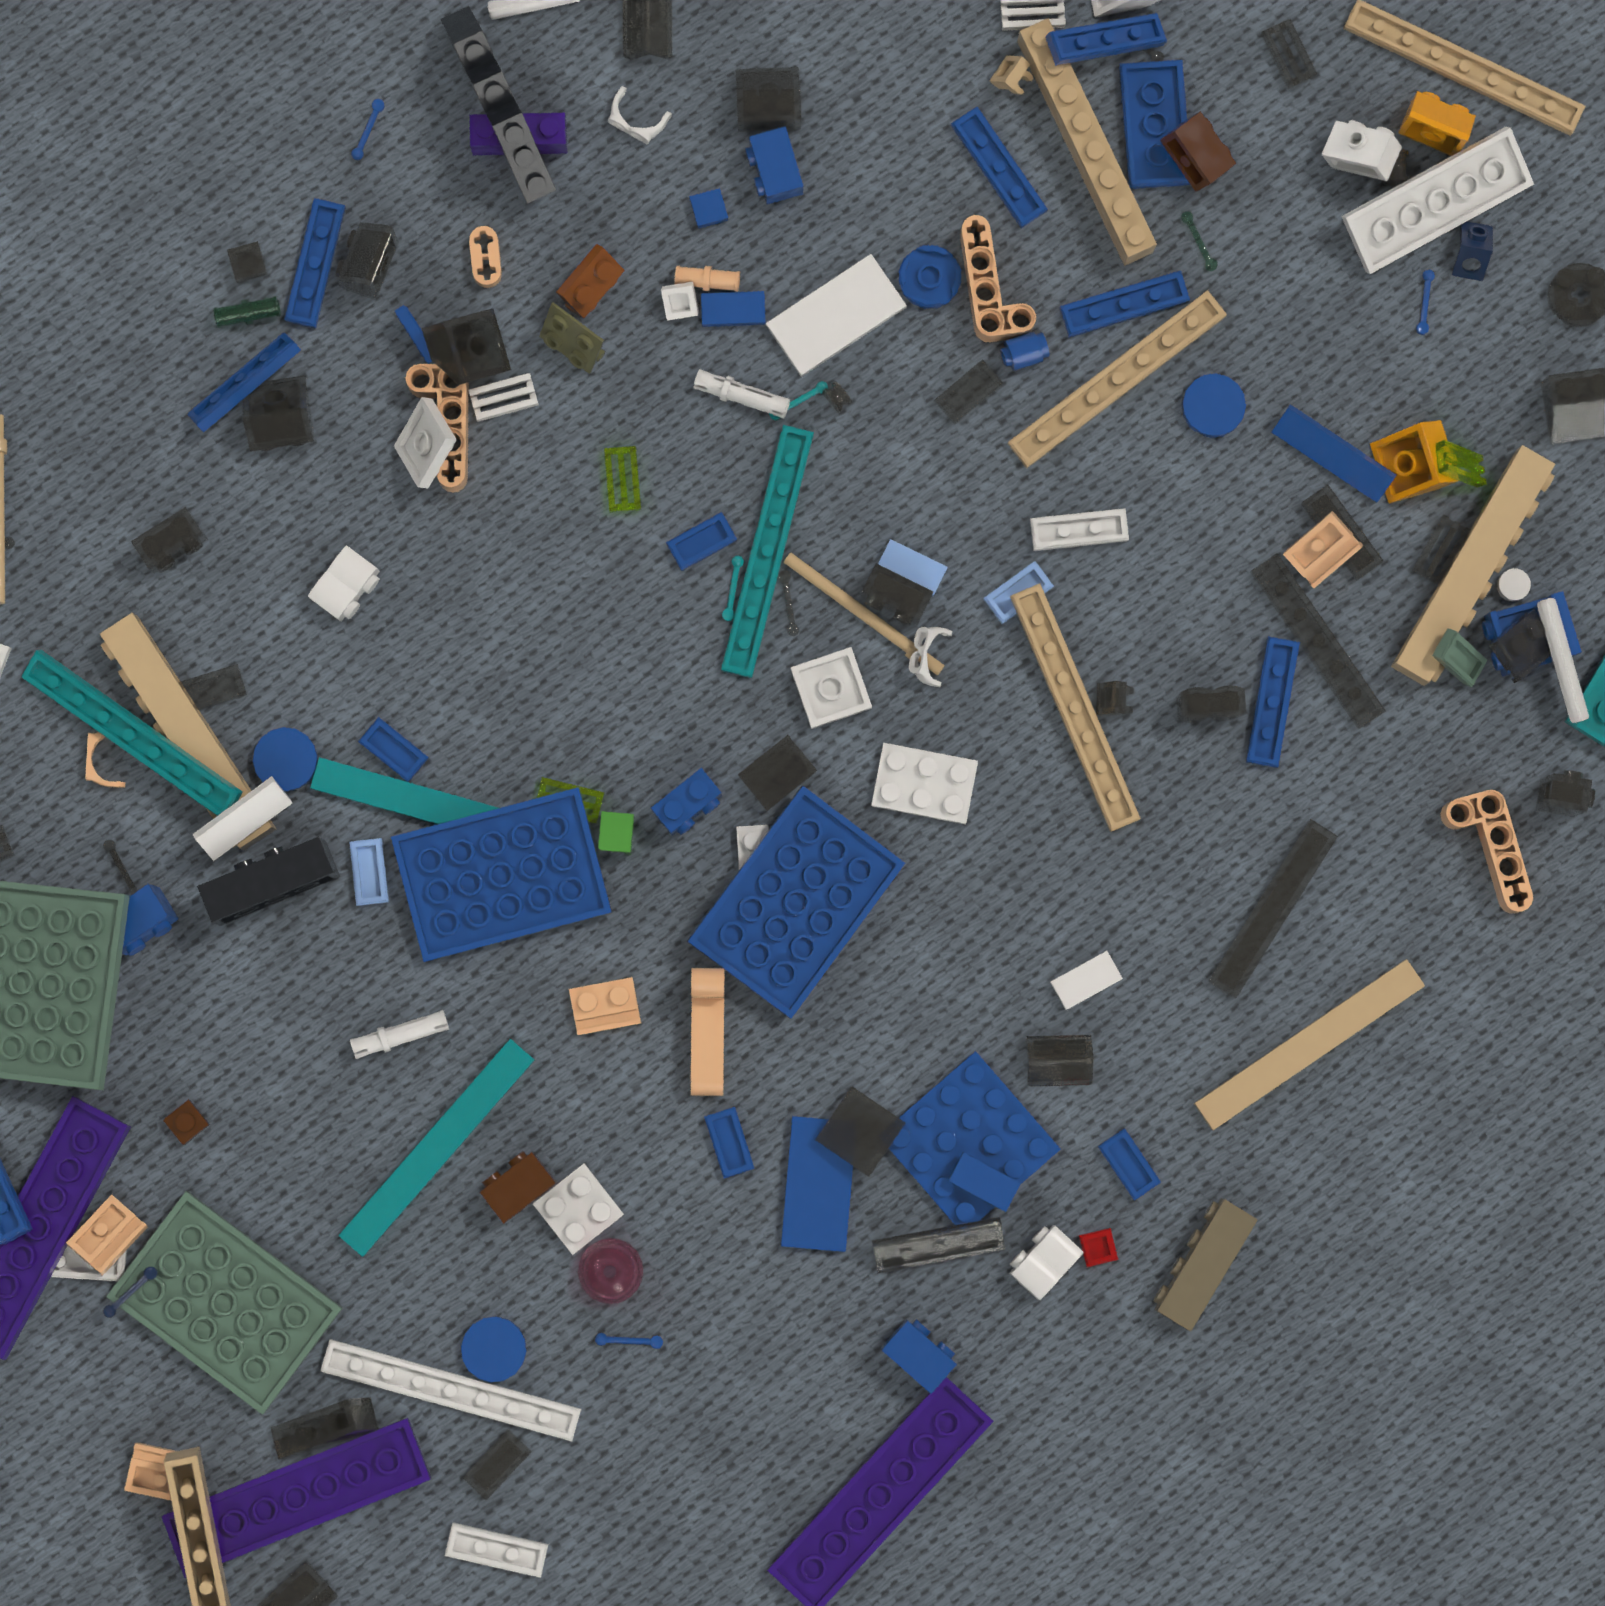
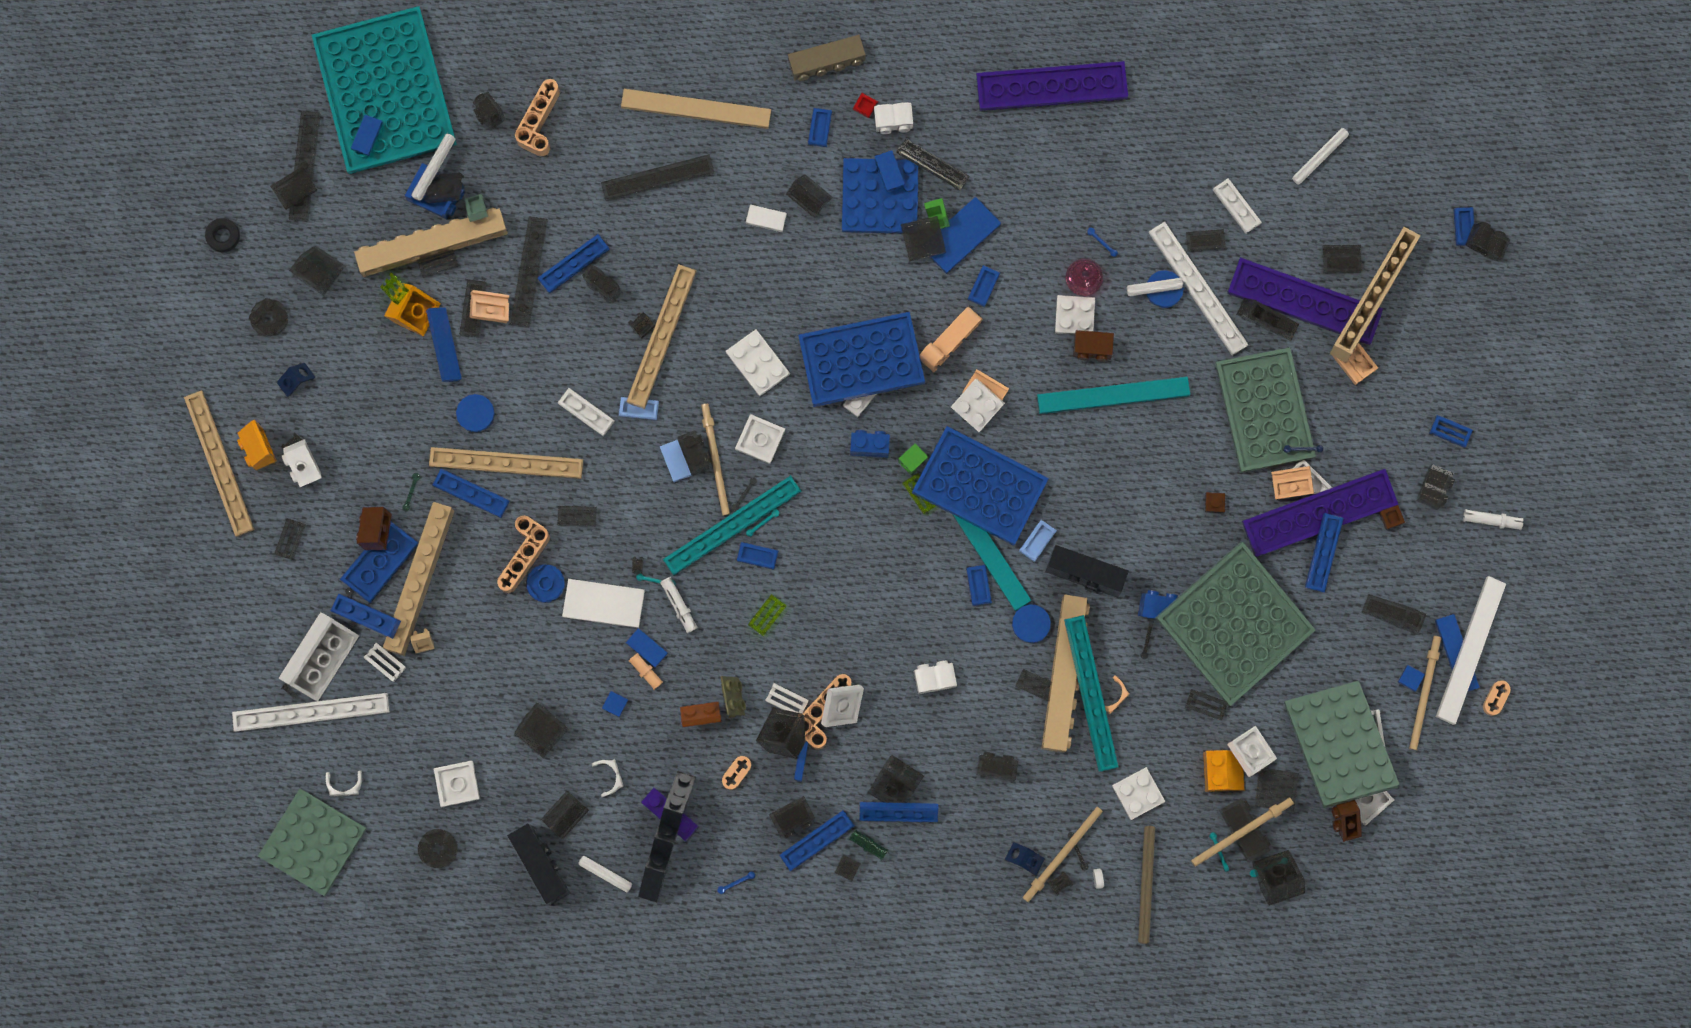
camera: 130 degrees left, 5 degrees down
white tile [193,776,292,861] -> none
white pin [350,1010,449,1059] -> none
white plate [661,282,699,320] -> none
clear smoke plate [738,735,817,812] -> none
blue brick [745,126,804,205] -> none
blue brick [881,1319,957,1394] -> none
white cap [909,627,952,687] -> none
blue tile [951,107,1048,228] -> none
blue brick [1000,332,1050,371] -> none
white plate [1341,127,1534,274] -> none
blue hinge [1416,270,1435,335] -> none
white tile [1497,569,1531,602] -> none
none -> bright green panel [924,198,950,231]
none -> white plate [951,378,1005,432]
none -> dark blue bracket [1005,842,1045,876]
none -> white axle [1127,278,1183,296]

